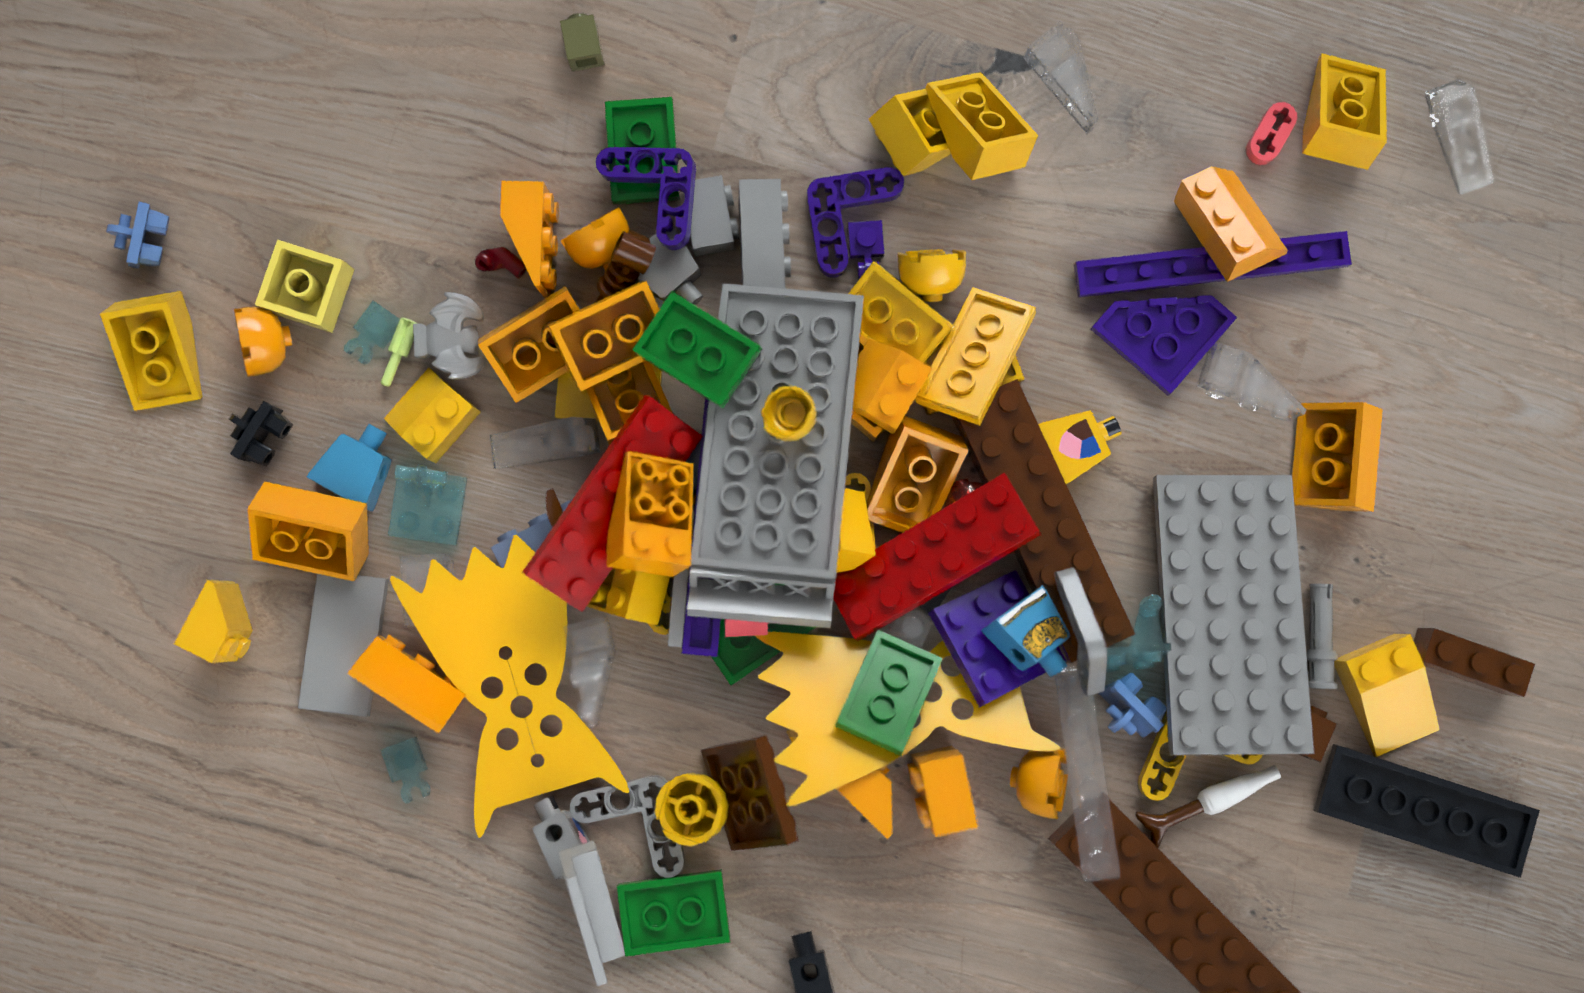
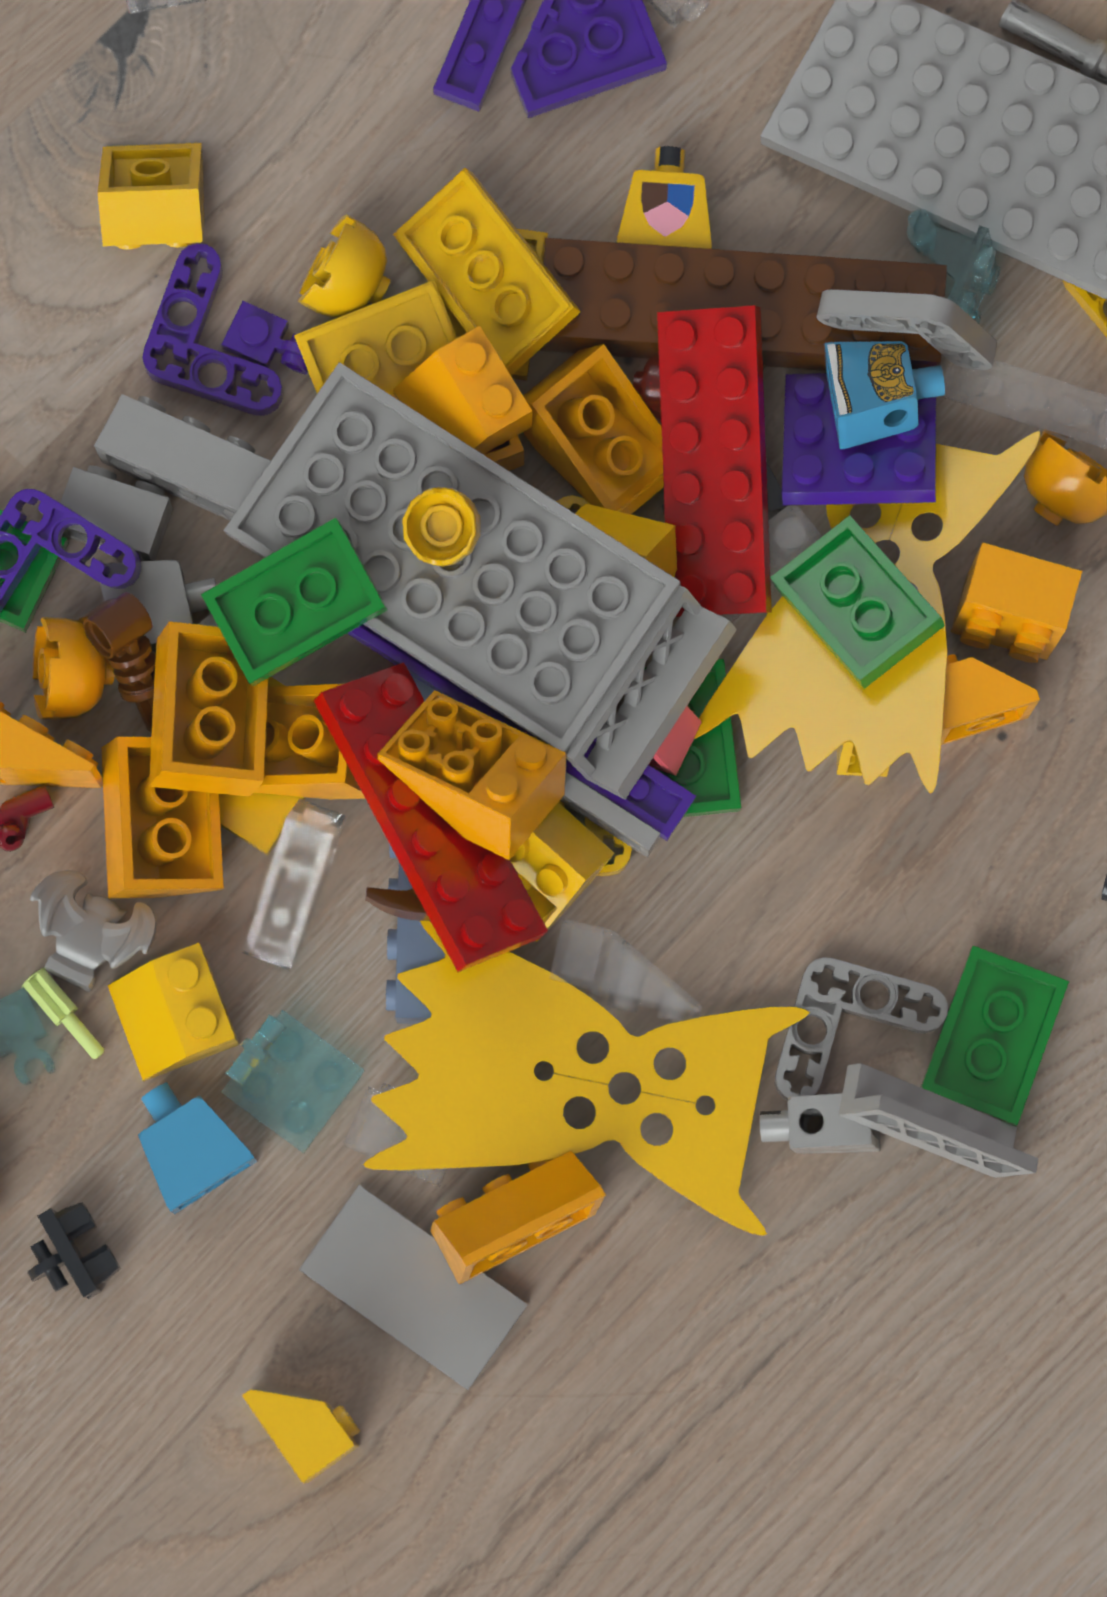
camera: 65 degrees left, 5 degrees down
light orange brick [247,481,369,581] -> none
clear light blue plate [380,736,431,804] -> none
yellow cylinder [655,773,728,846] -> none
reddish brown plate [701,735,799,851] -> none
yellow slope [925,72,1038,180] -> none
medium blue hips [1099,673,1167,738] -> none

